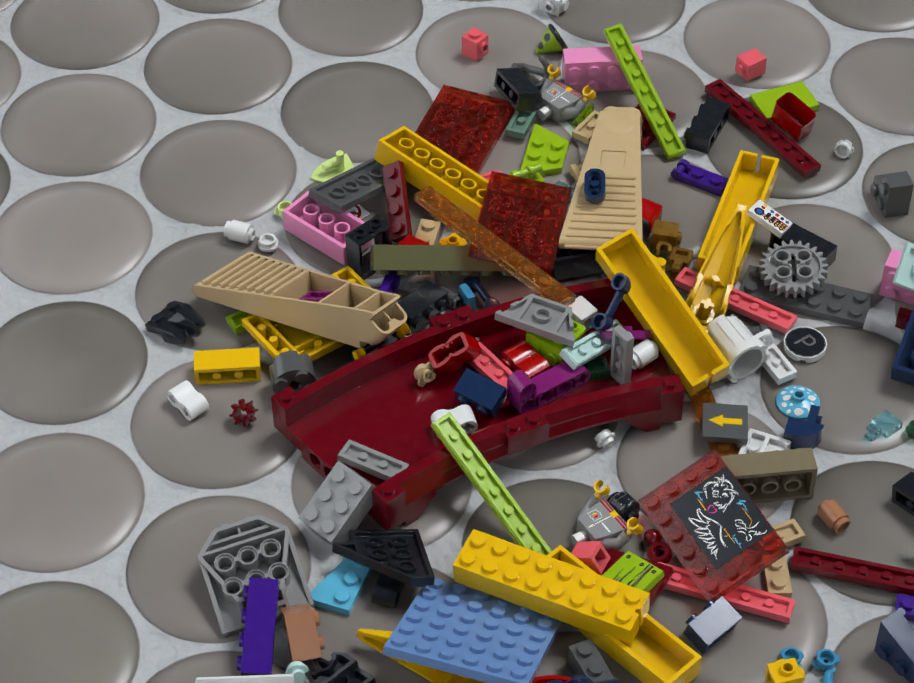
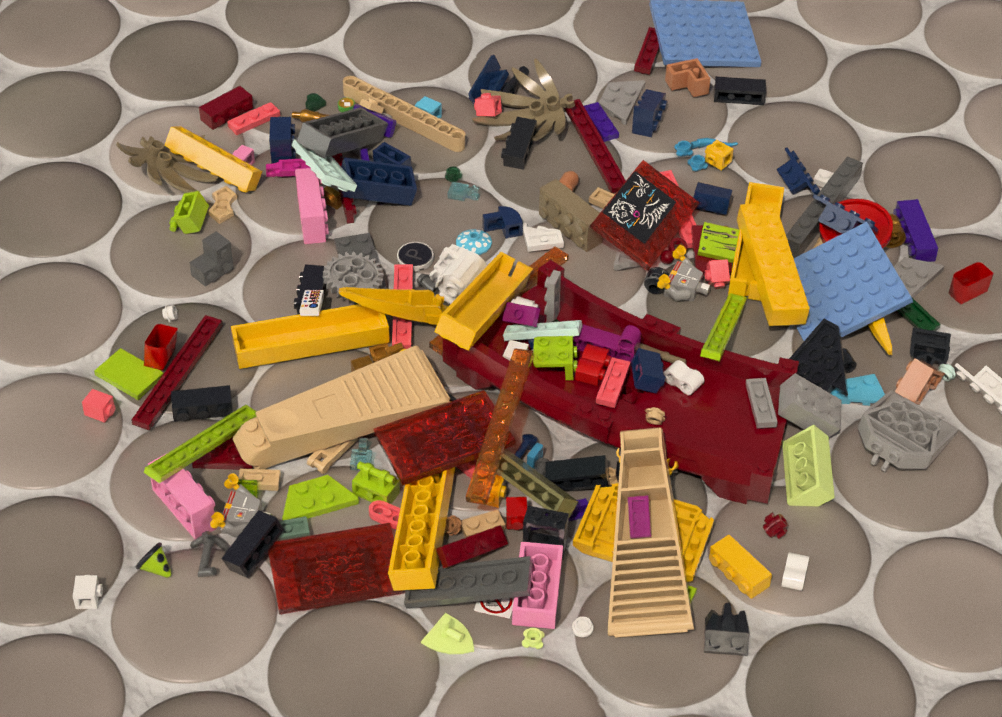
camera: 125 degrees left, 0 degrees up
white brick [224,220,256,244] -> none
dark purple brick [237,577,280,676] -> none
dark grey brick [269,351,316,394] -> none
red brick [428,332,482,374] -> none
coral brick [462,27,489,62] -> none
light grey wing [495,293,575,347] -> none
dark blue plate [584,168,606,204] -> none
dark blue bar [591,273,631,331] -> none
dark purple plate [671,159,729,197] -> none
dark grey tile [702,403,748,444] -> none
none -> yellowish green slope [782,425,835,507]

